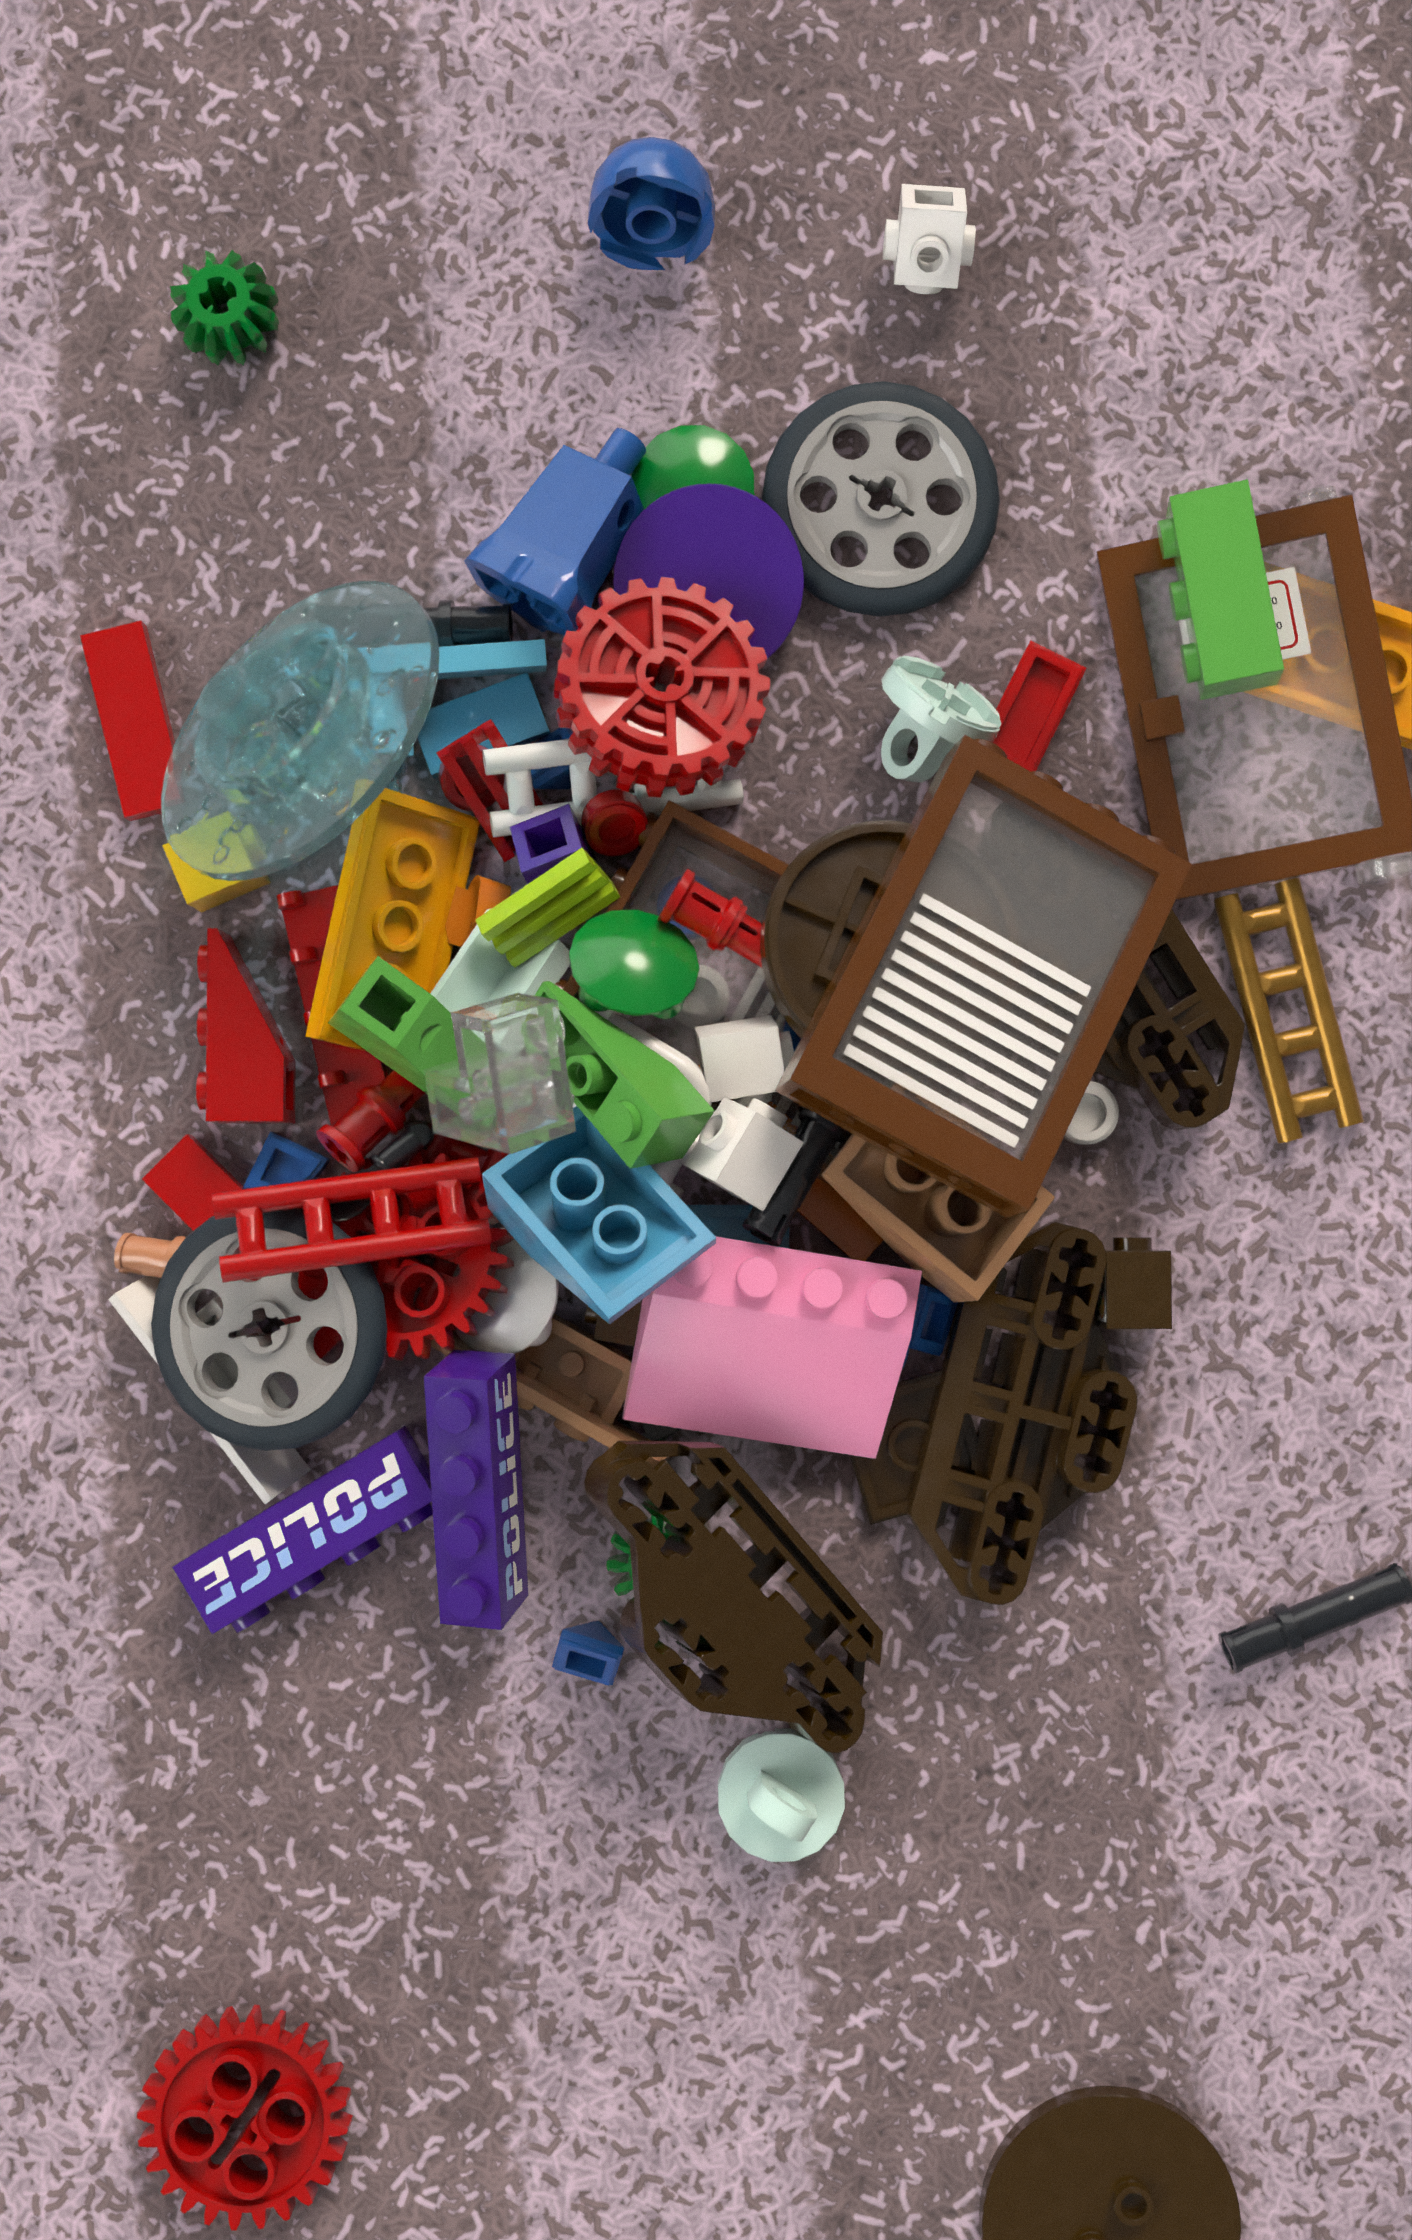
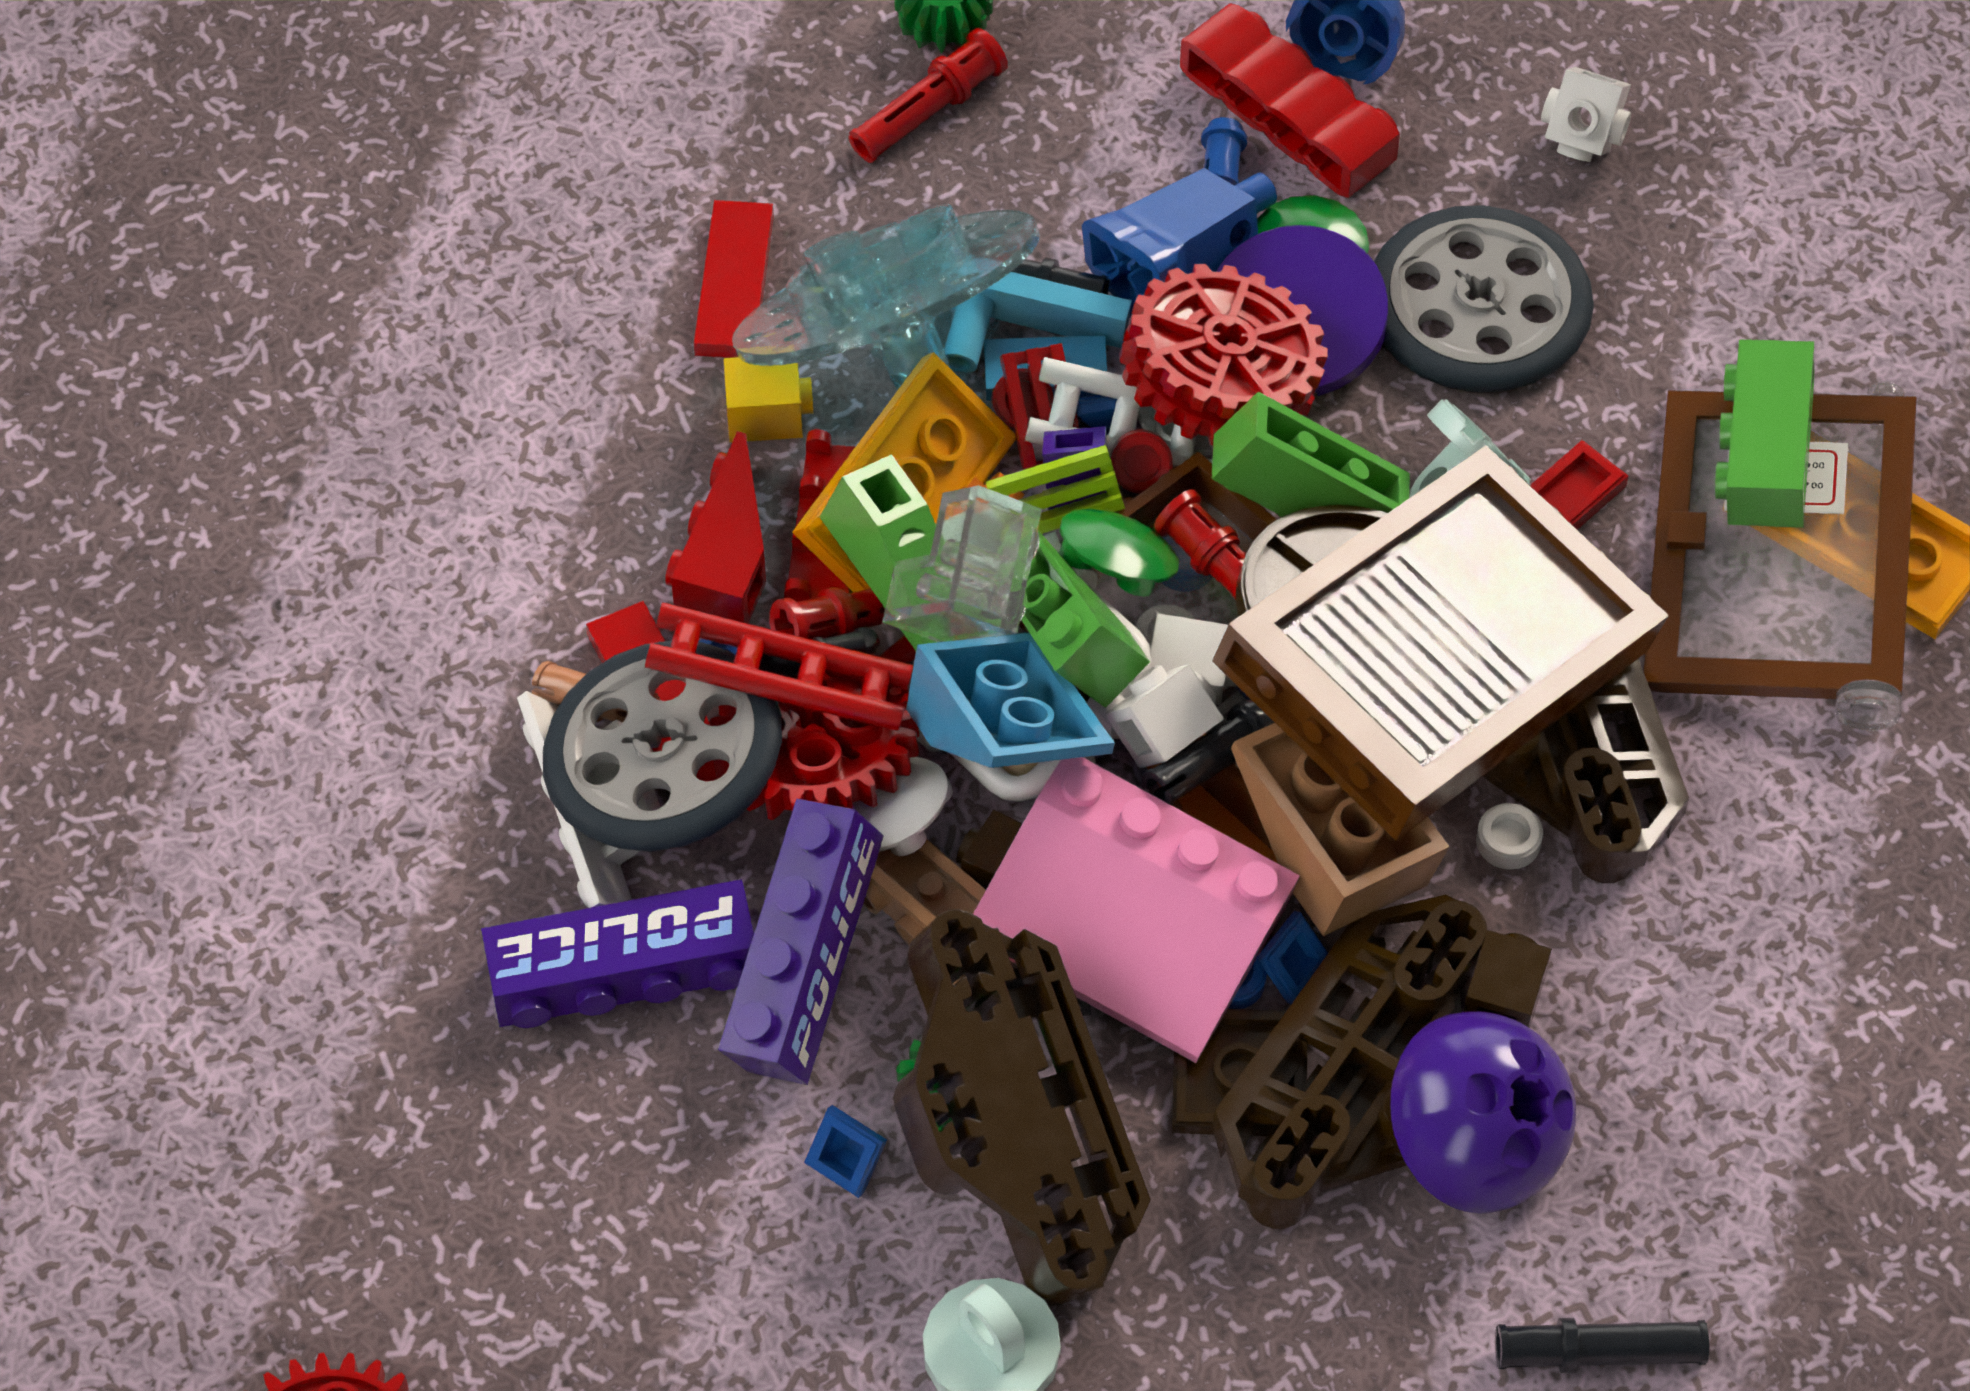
camera: 15 degrees right, 30 degrees down
pearl gold bar [1214,877,1364,1144] -> none
none -> red pin [848,28,1008,163]
none -> red brick [1180,3,1400,198]
none -> blue pin [1201,117,1248,185]
none -> bright green brick [1211,392,1410,518]
none -> dark purple piece [1390,1011,1576,1214]

